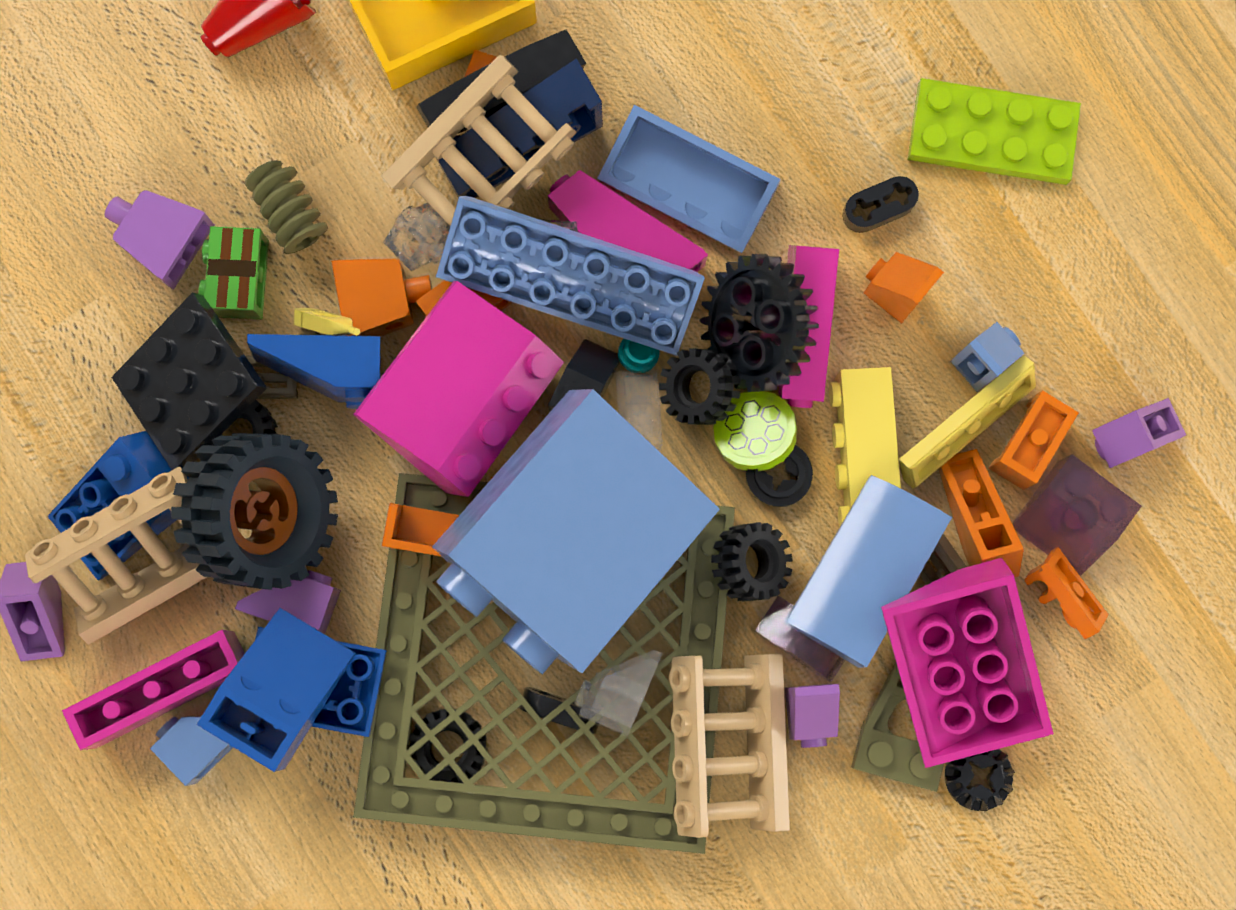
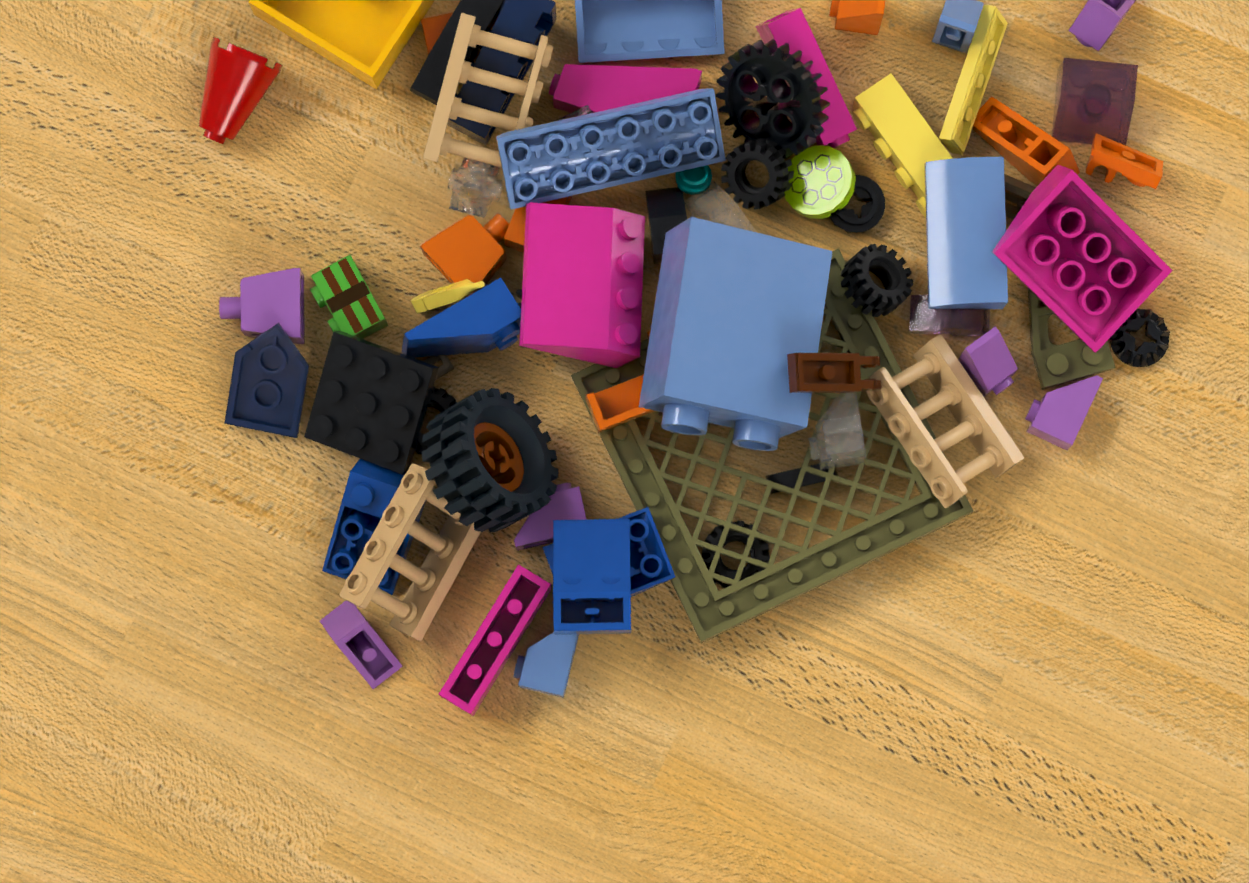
camera: 25 degrees left, 0 degrees up
olive piece [244,160,328,254] -> none
orange panel [989,390,1079,490] -> none
none -> dark blue tile [224,323,309,438]
none -> reddish brown hinge [787,353,882,393]
none -> medium lavender slope [1025,375,1103,450]

